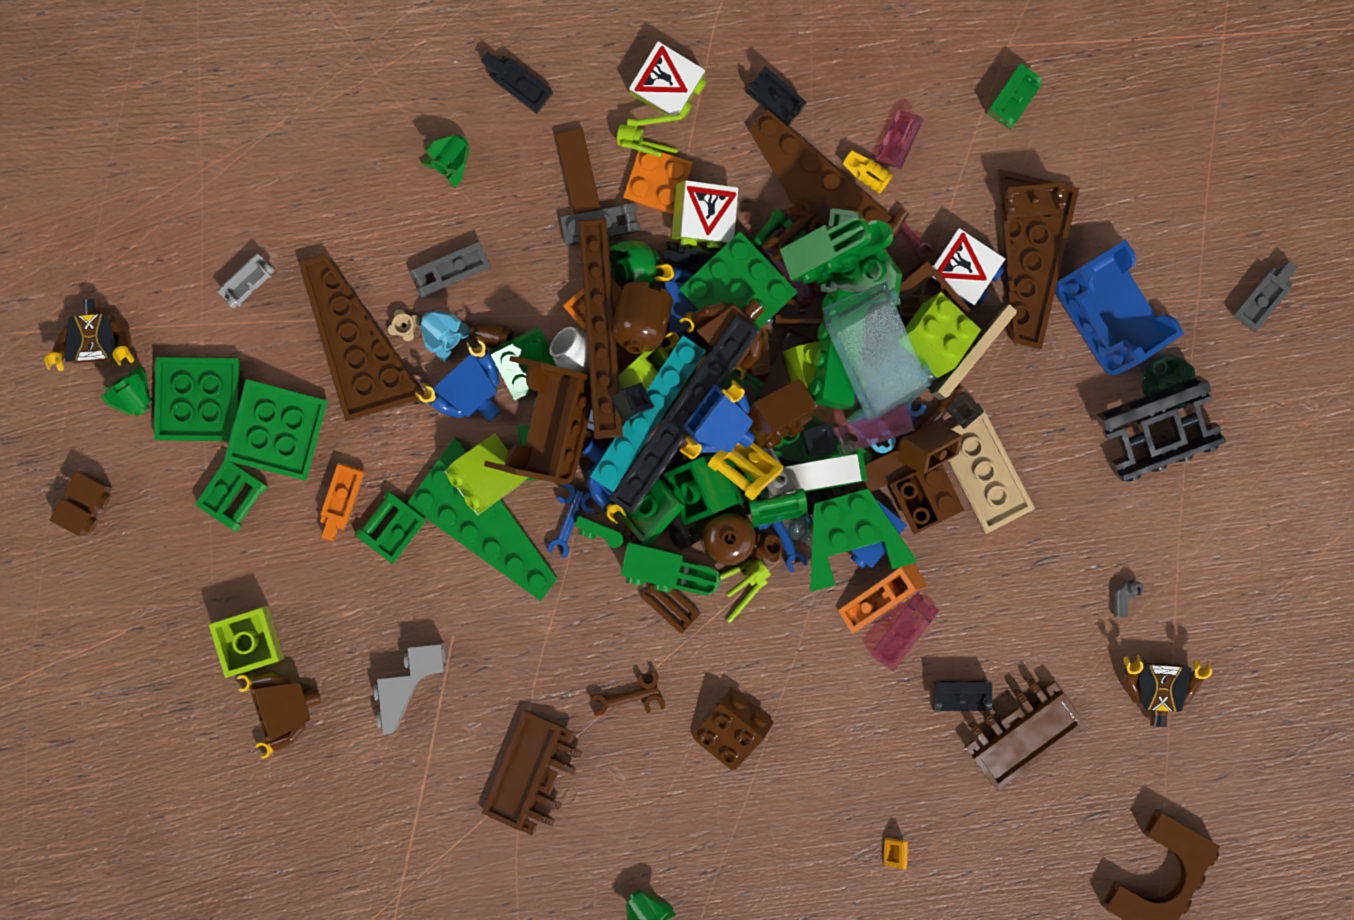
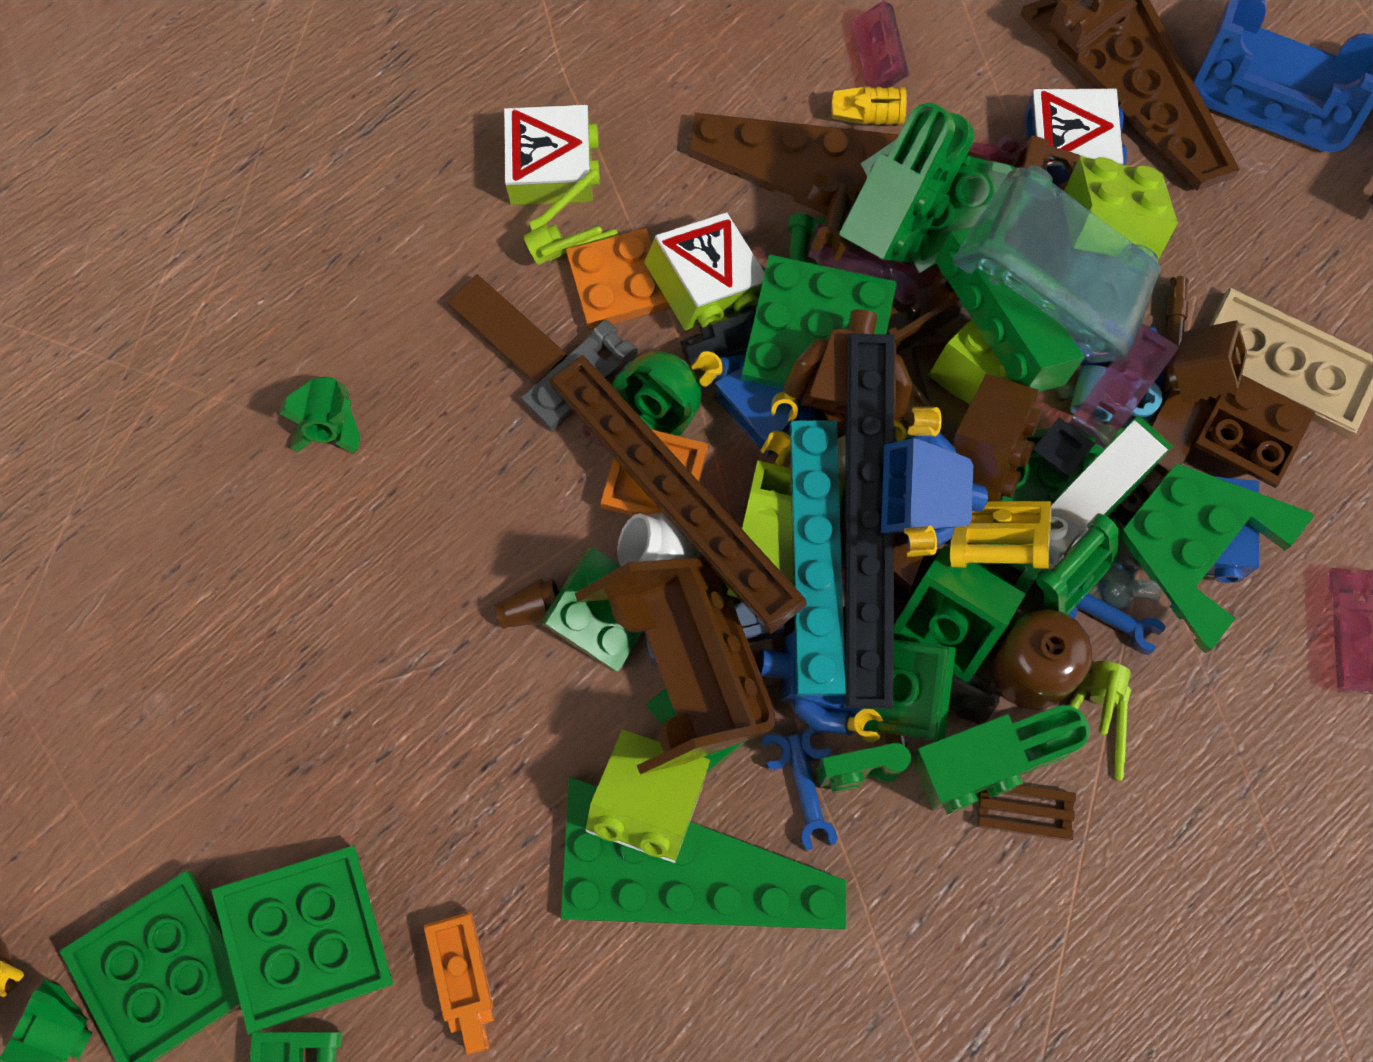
camera: 25 degrees left, 15 degrees down
light grey hinge [217,253,275,309] -> none
reddish brown wing [299,254,424,422] -> none
green plate [354,490,427,564] -> none
tan plate [388,310,420,341] -> none
dark grey plate [409,241,491,298] -> none
blue torso [415,336,501,422] -> none
medium azure brick [420,310,471,362] -> none
black hinge [481,52,554,115] -> none
reddish brown bar [590,670,665,716] -> none
black slope [611,383,654,422] -> none
reddish brown cylinder [612,282,674,354] -> none
reddish brown bracket [693,687,774,770] -> none
black hinge [746,66,807,127] -> none
reddish brown plate [755,532,783,562] -> none
orange slope [838,563,928,634] -> none
tan tile [931,304,1017,400] -> none
clear smoke slope [946,392,984,429] -> none

